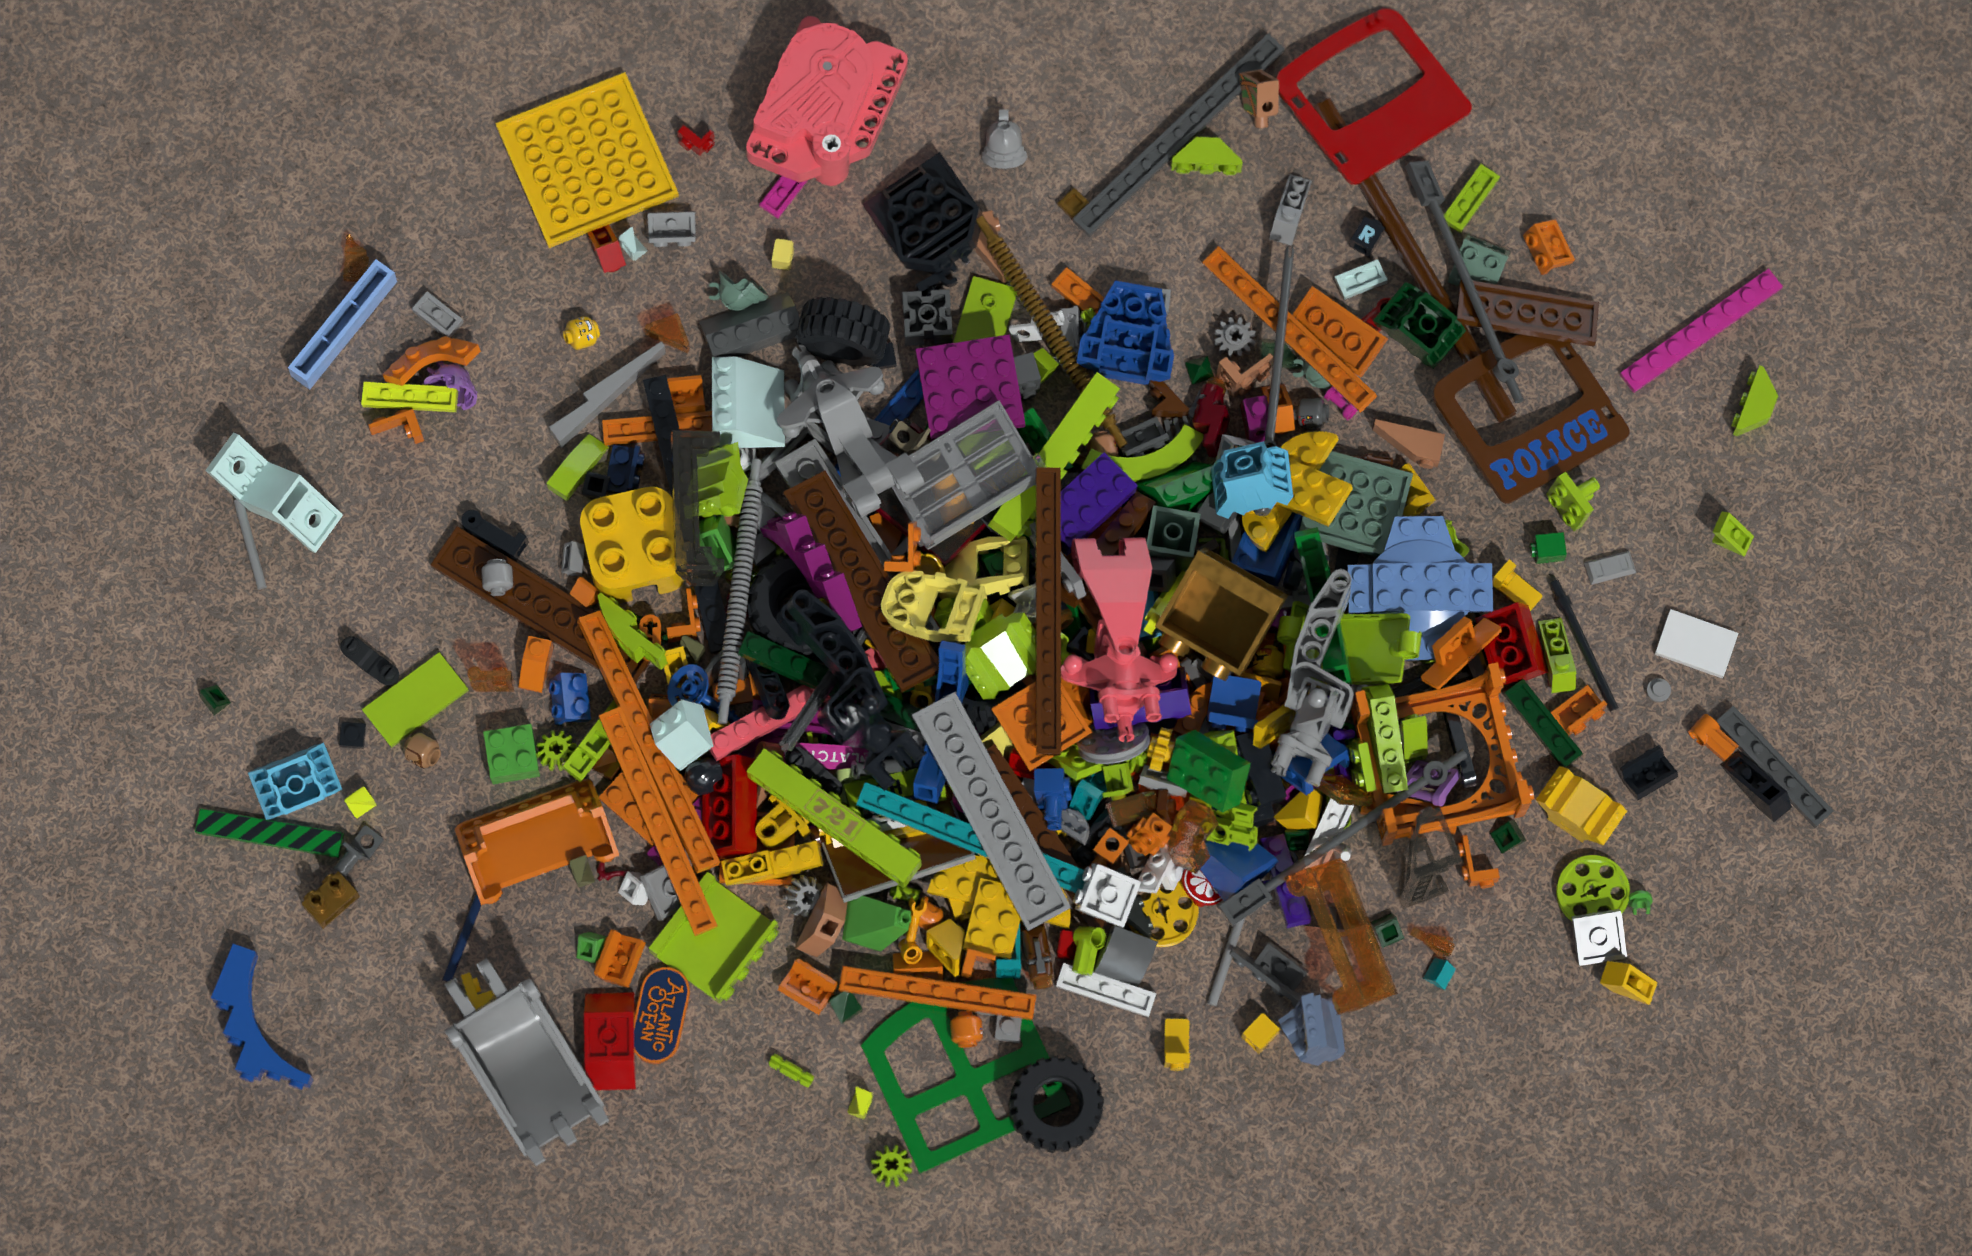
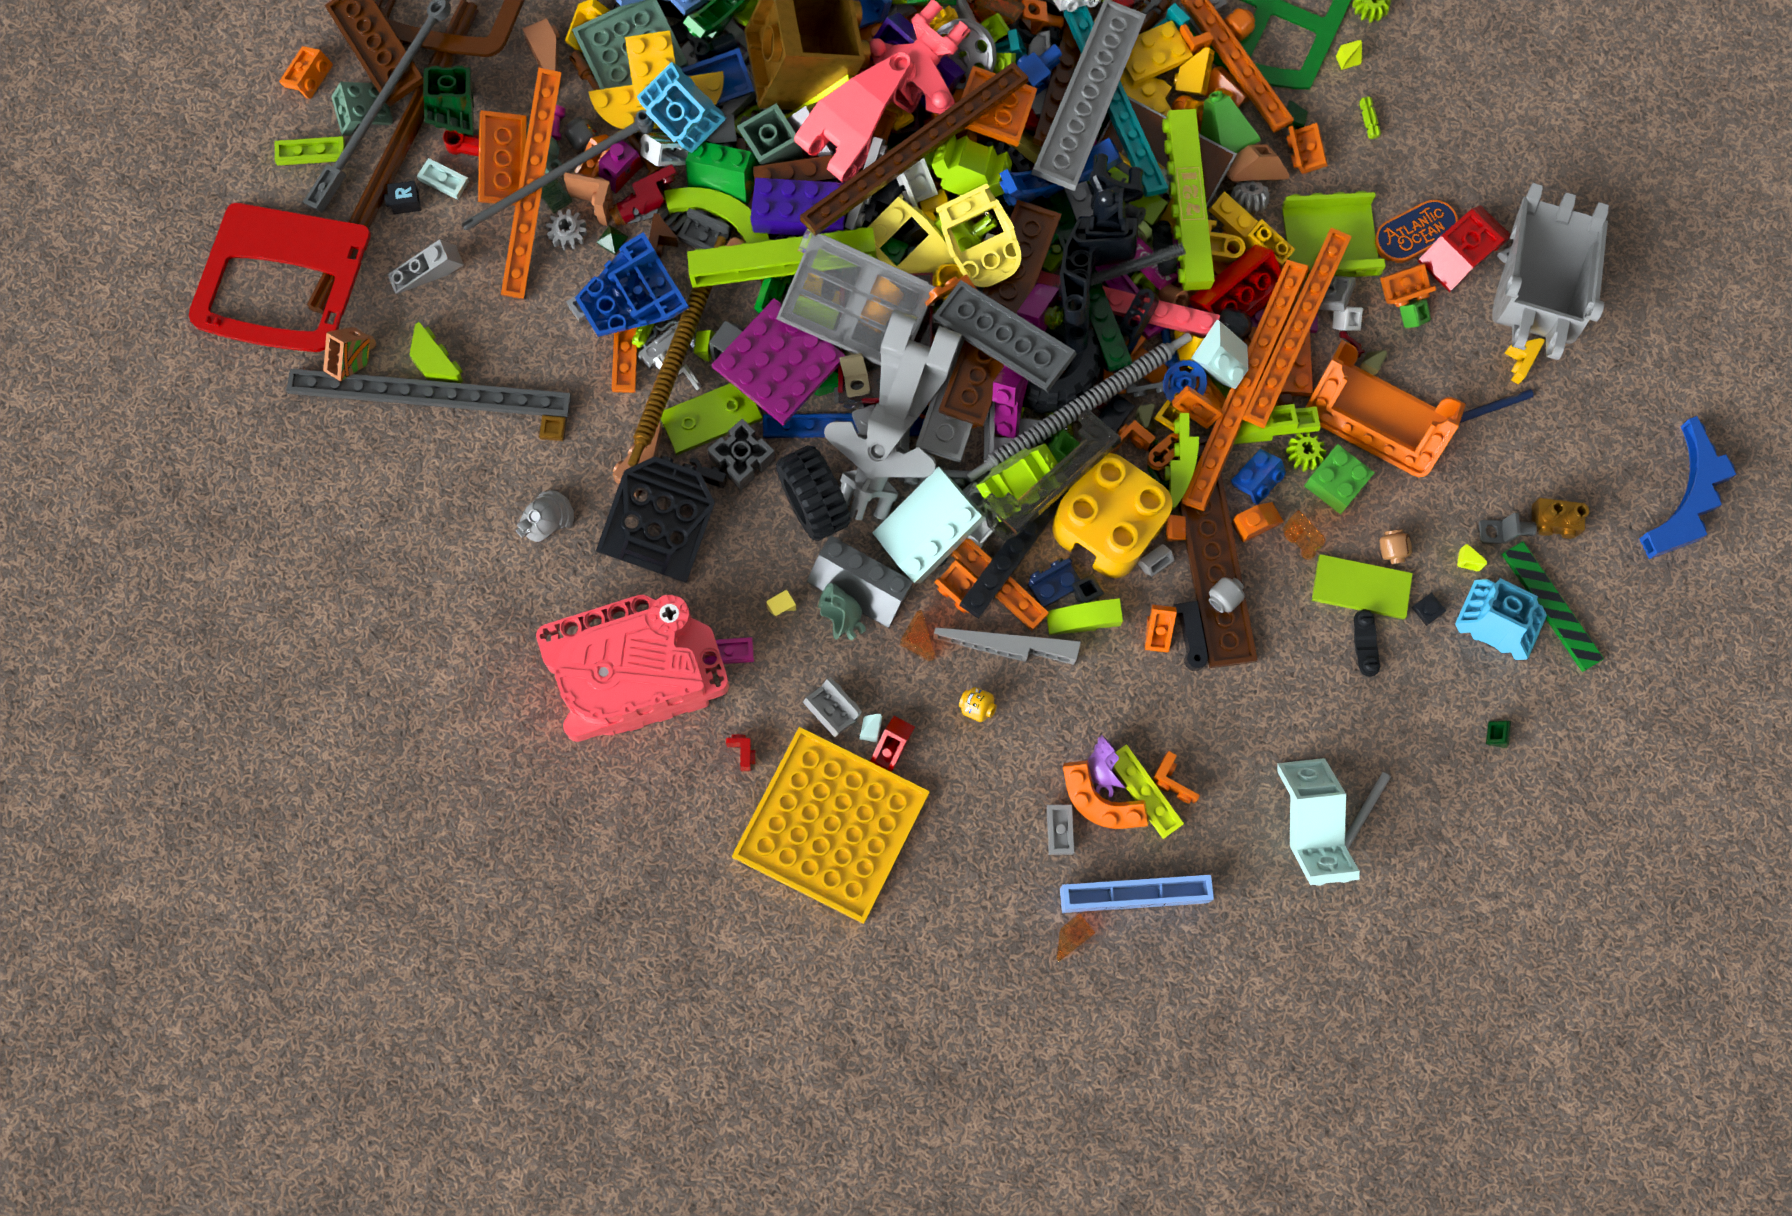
camera: 135 degrees left, 0 degrees up
none -> dark grey plate [933,280,1076,392]
none -> orange slope [1145,604,1177,653]
none -> orange plate [1172,385,1223,429]

